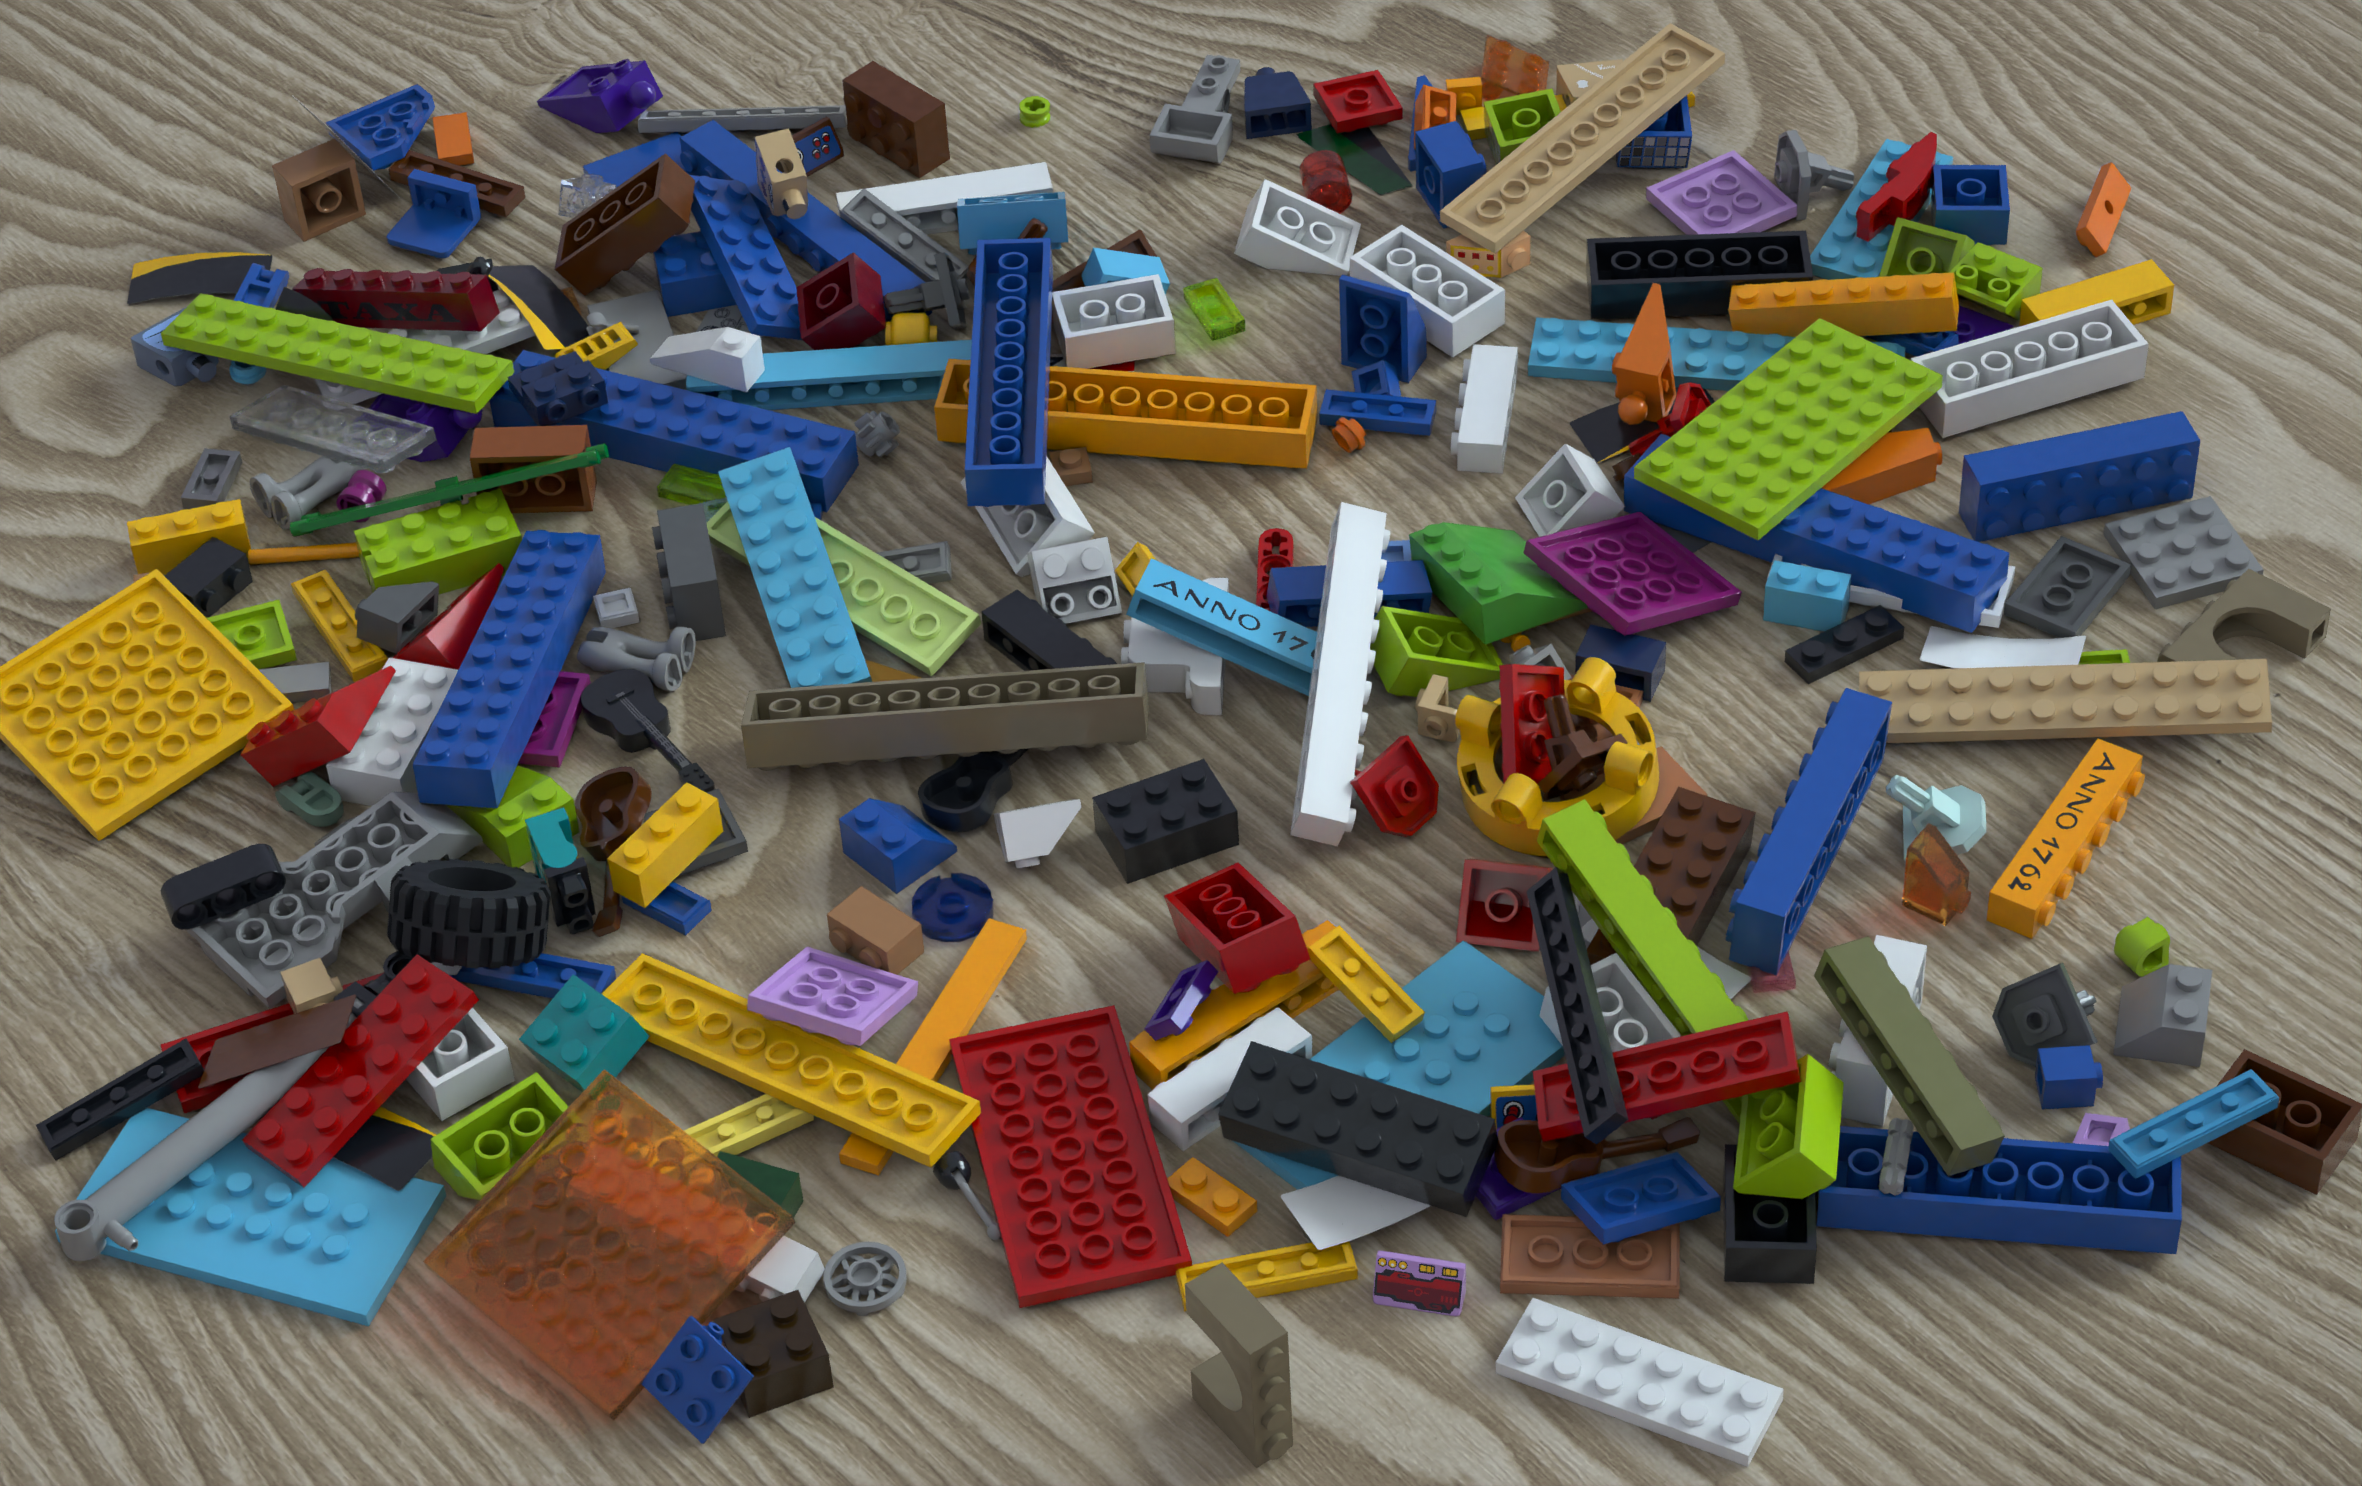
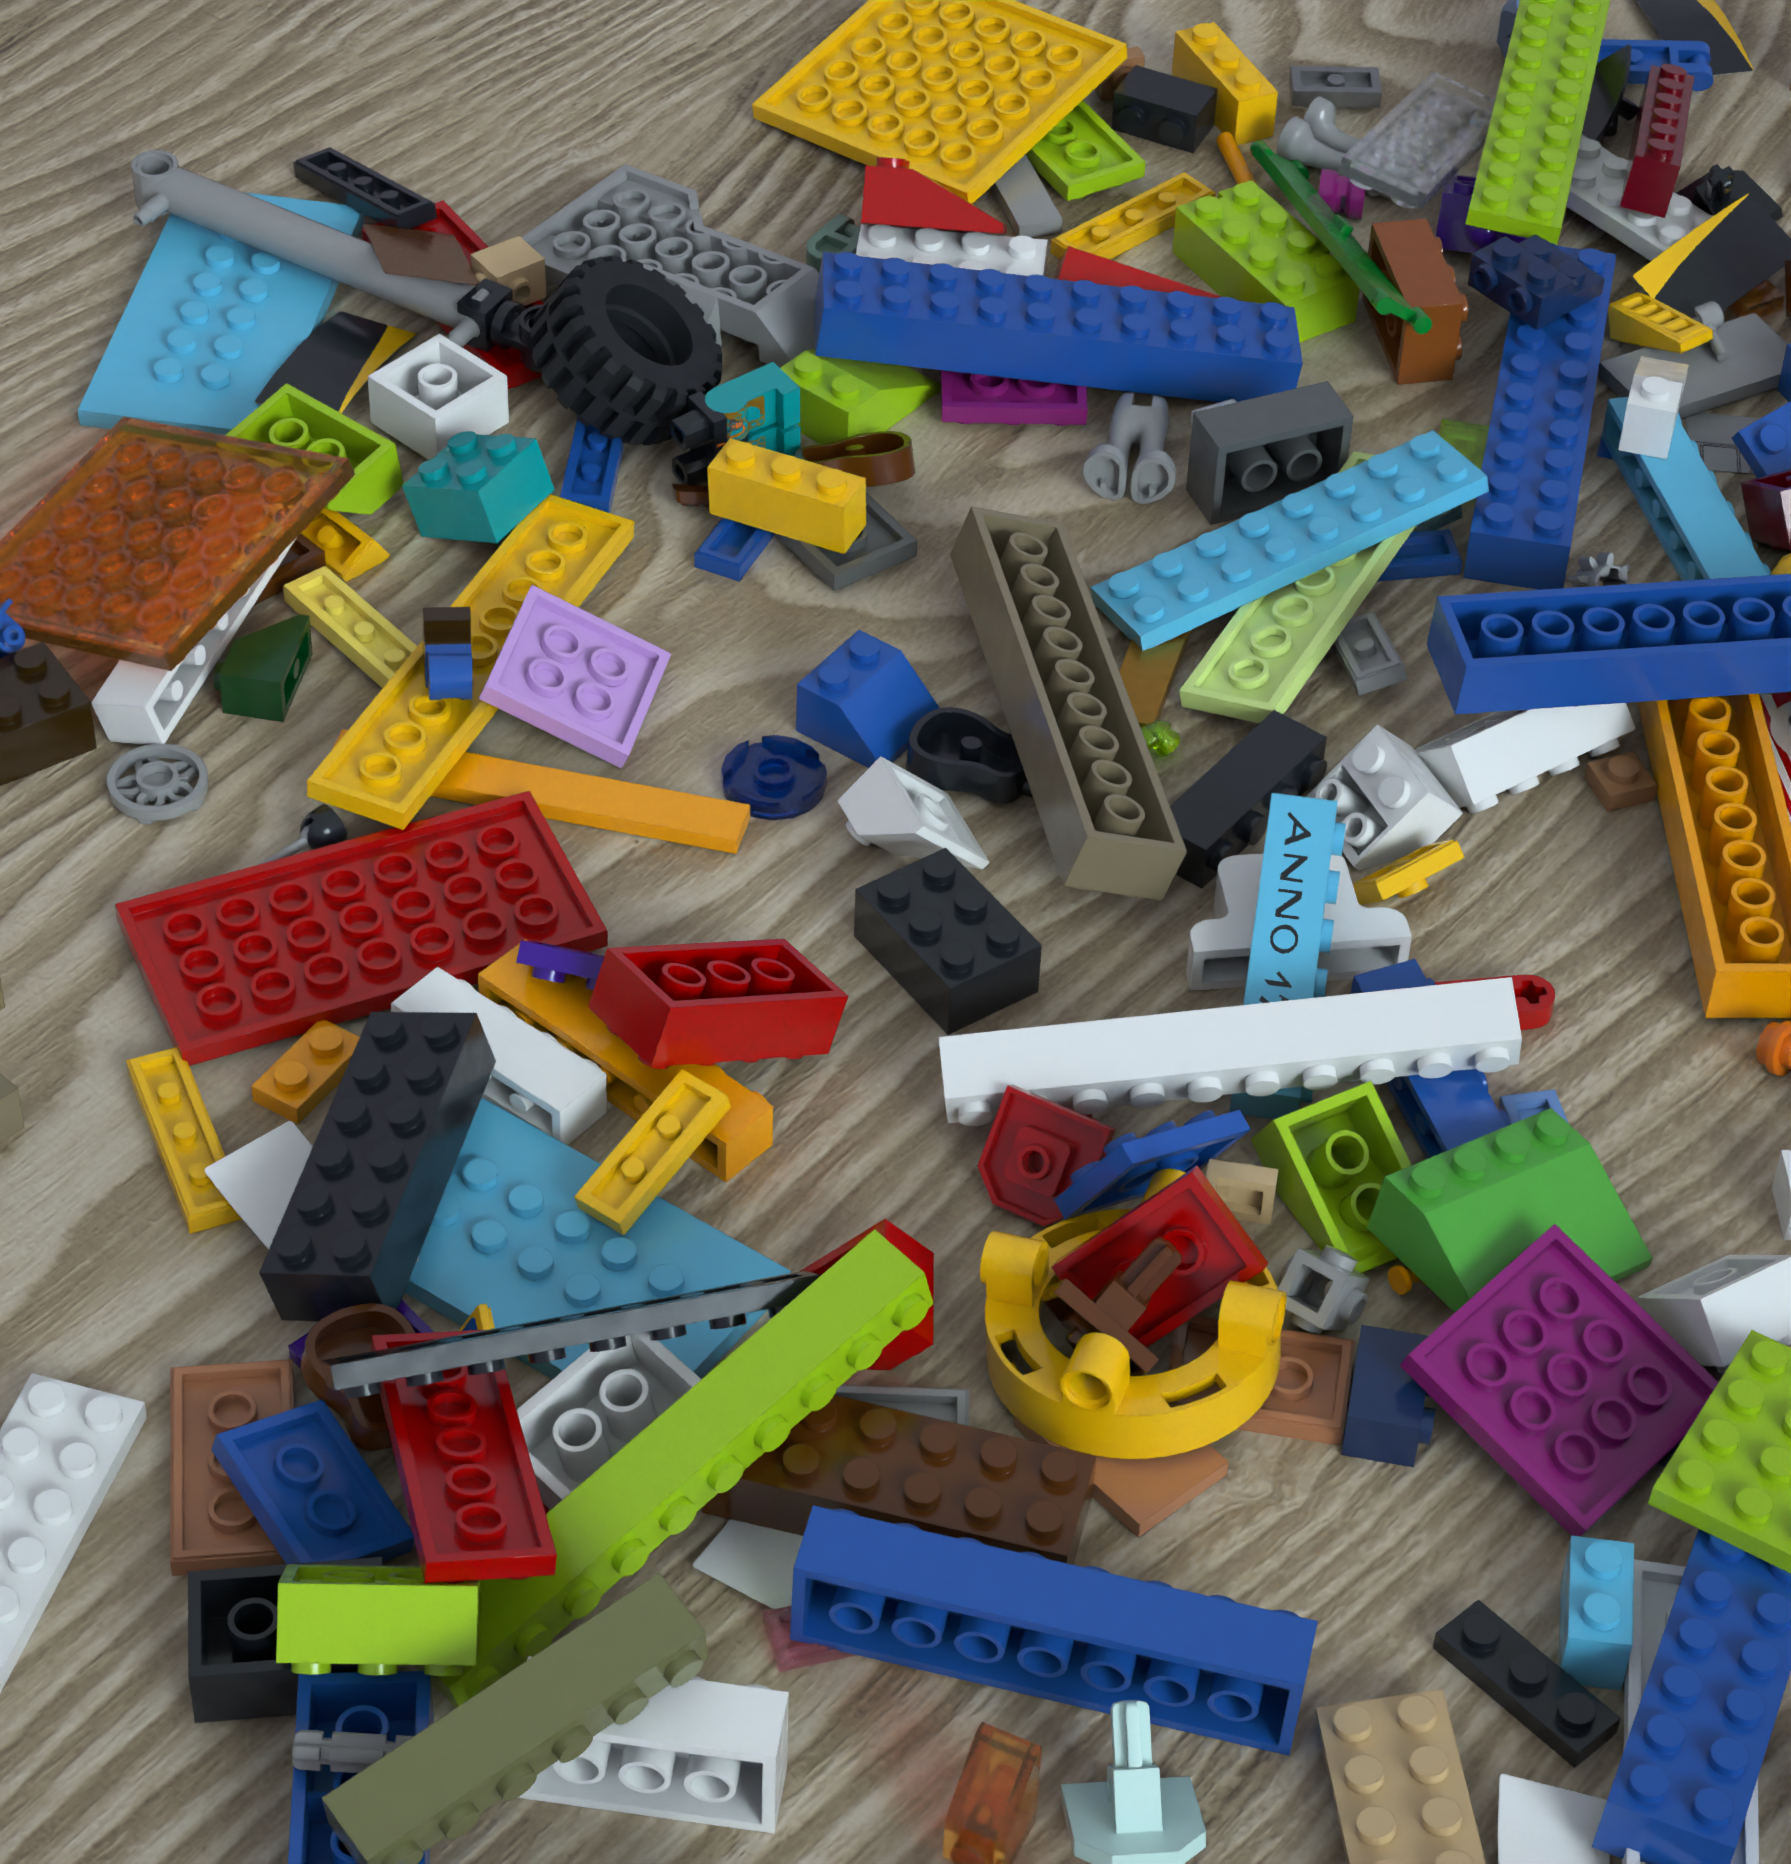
camera: 75 degrees right, 0 degrees up
black beam [160,844,286,930] -> none
red plate [242,954,479,1188] -> none
dark grey slope [355,581,439,654] -> none
black piece [581,669,715,793] -> none
medium nougat brick [827,886,924,975] -> none
slope [1373,1251,1466,1316] -> none
none -> leg [422,607,472,700]
none -> blue plate [1054,1110,1251,1220]

